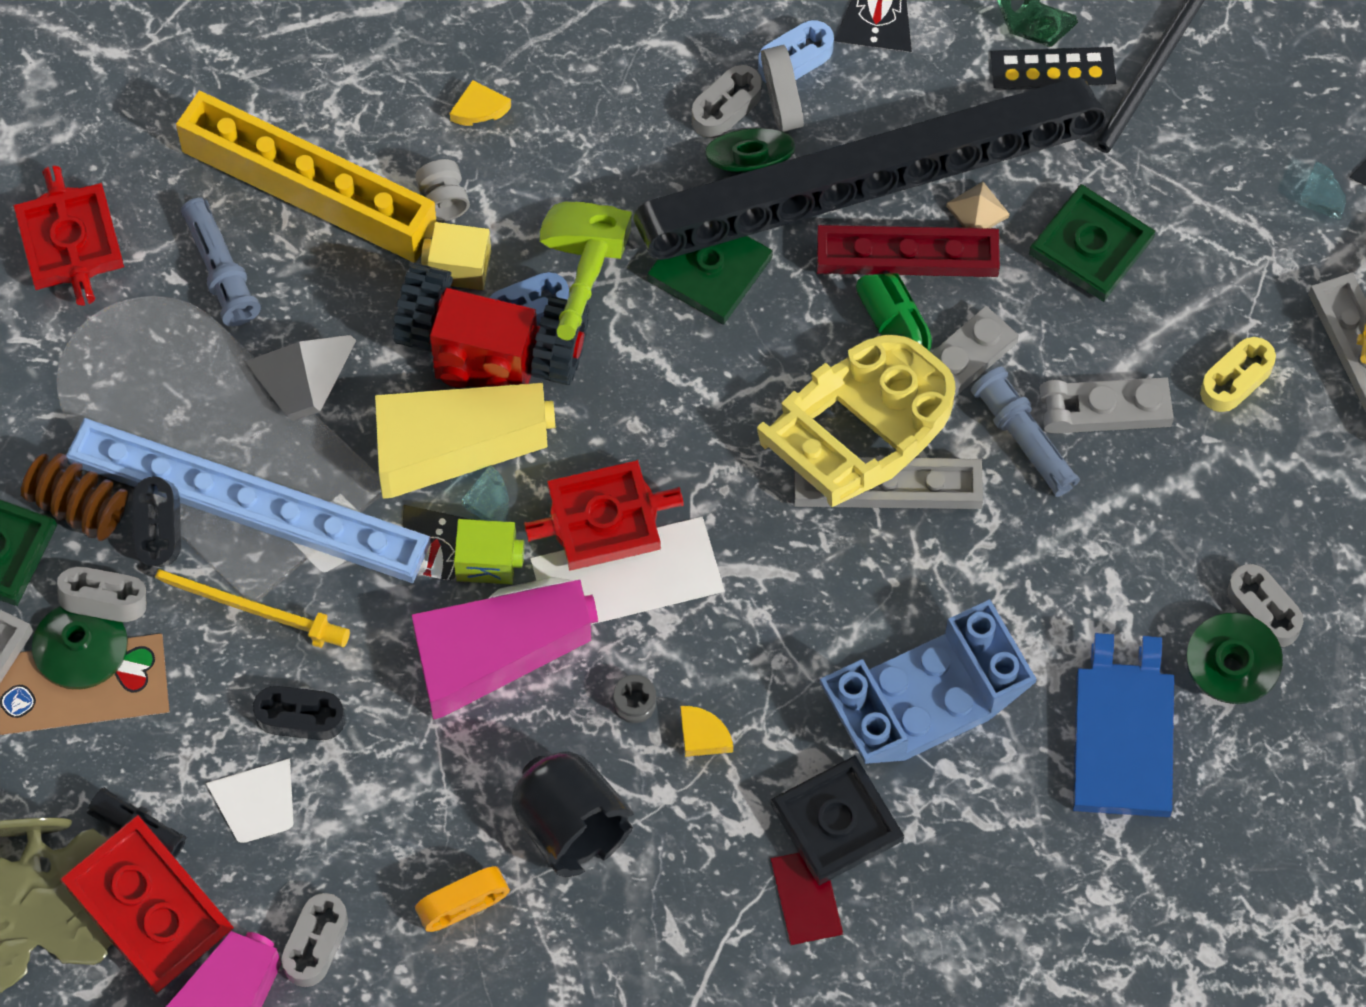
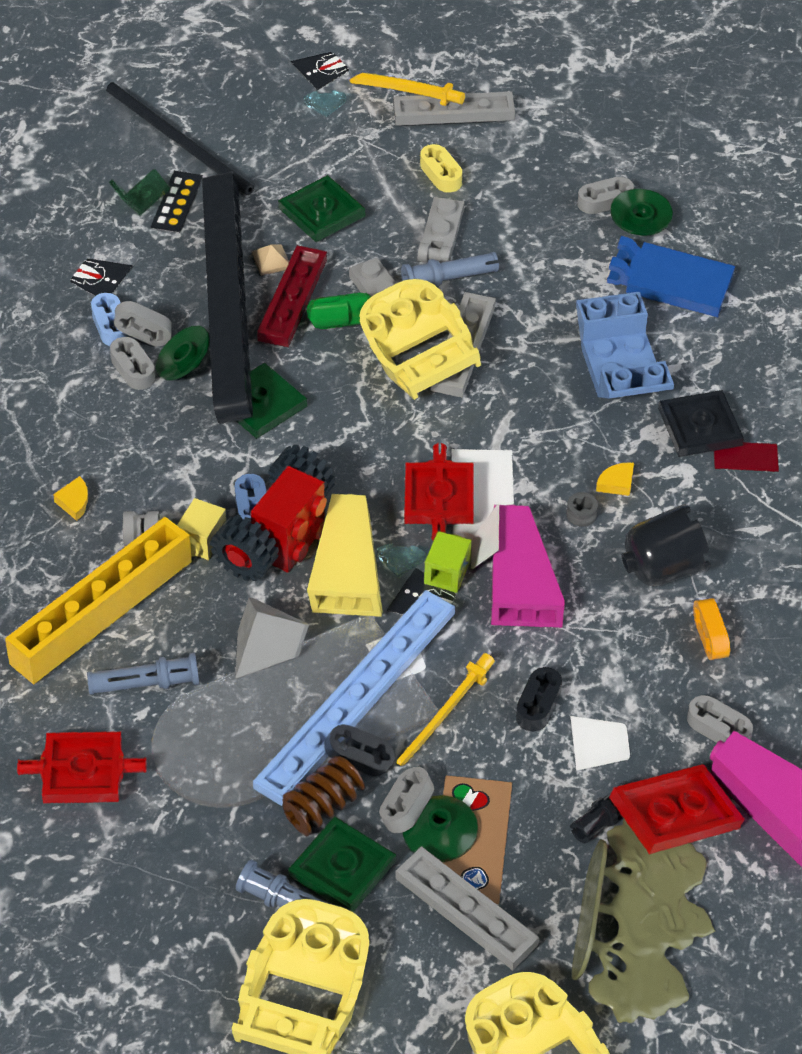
camera: 75 degrees left, 15 degrees down
lime piece [539,202,632,341] -> none

